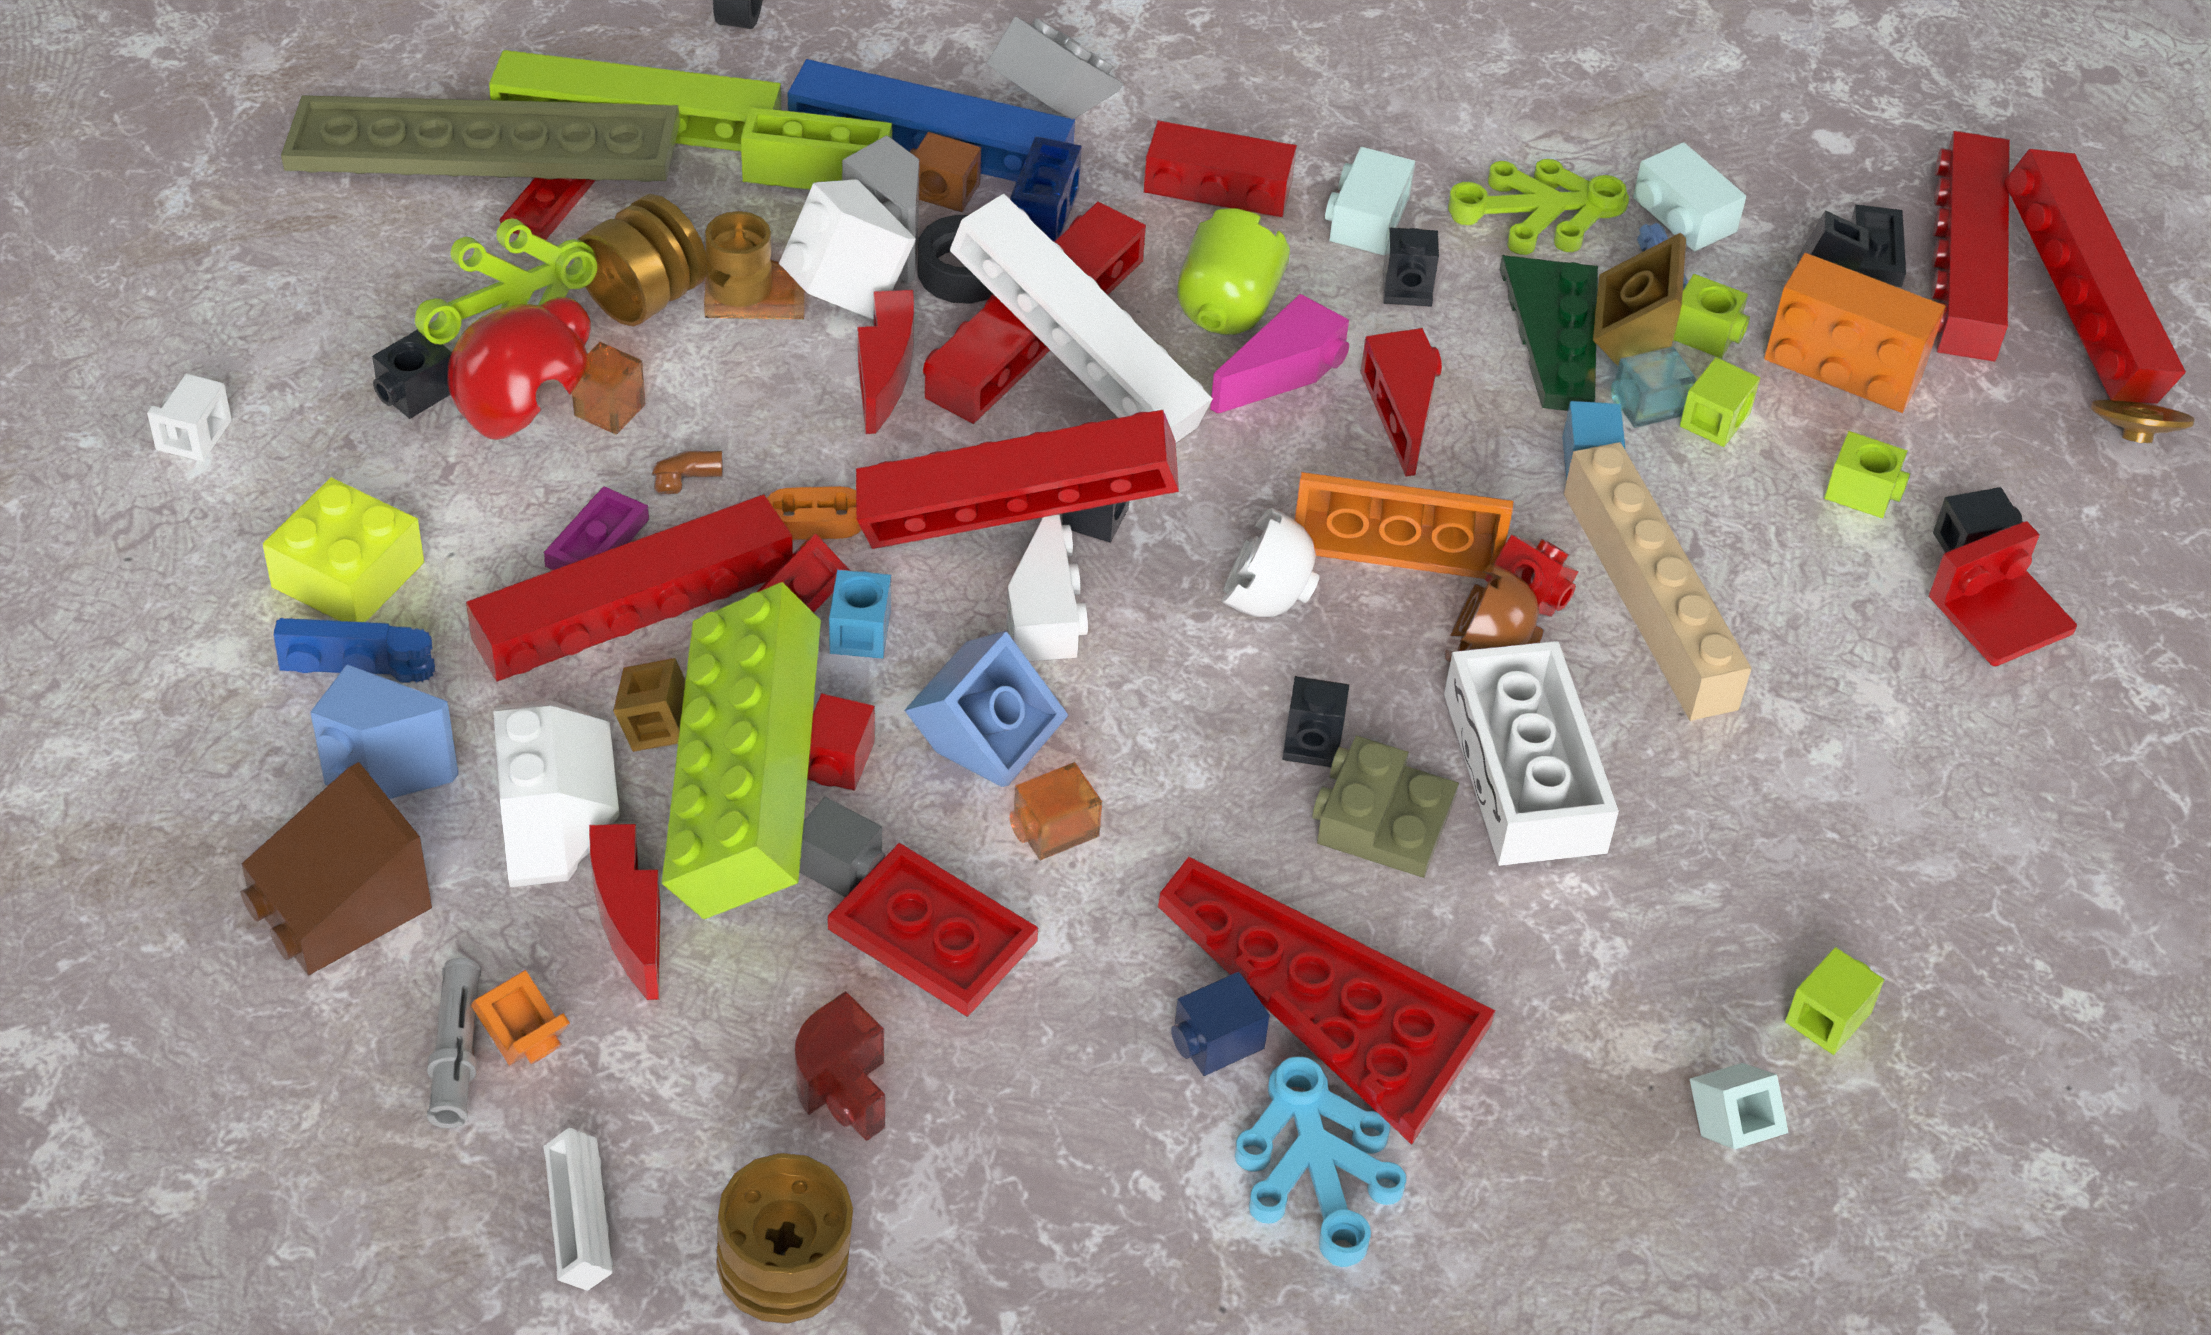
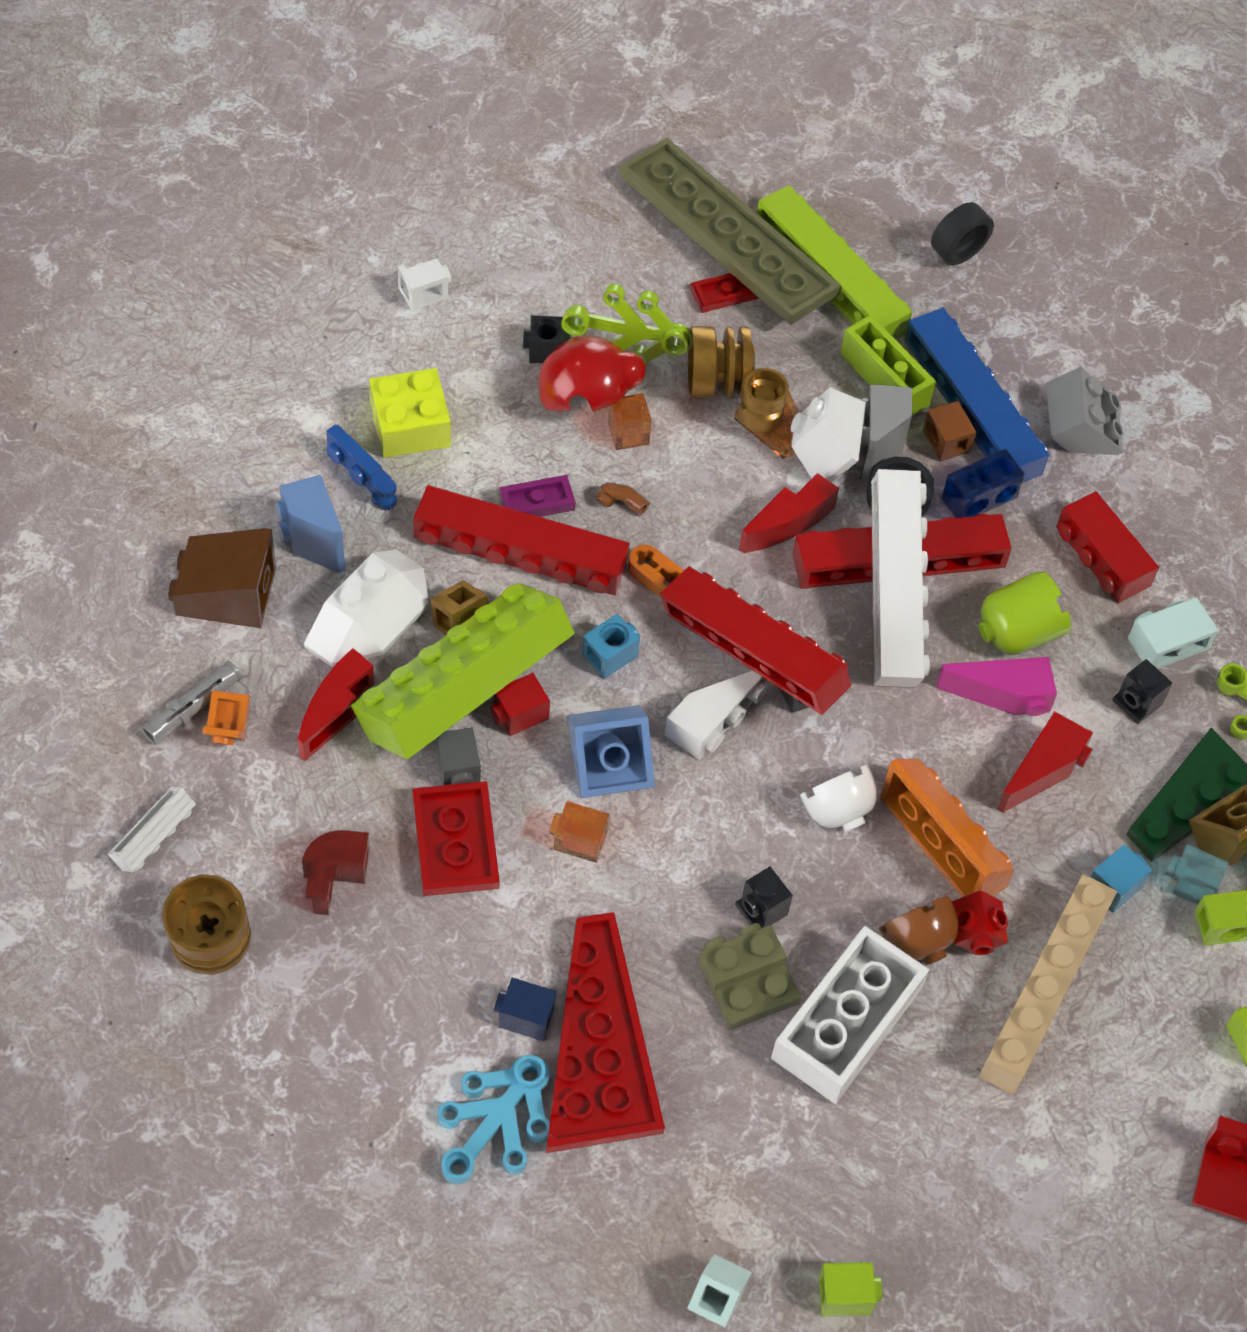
camera: 45 degrees right, 10 degrees up
red plate [757,533,851,613] -> none

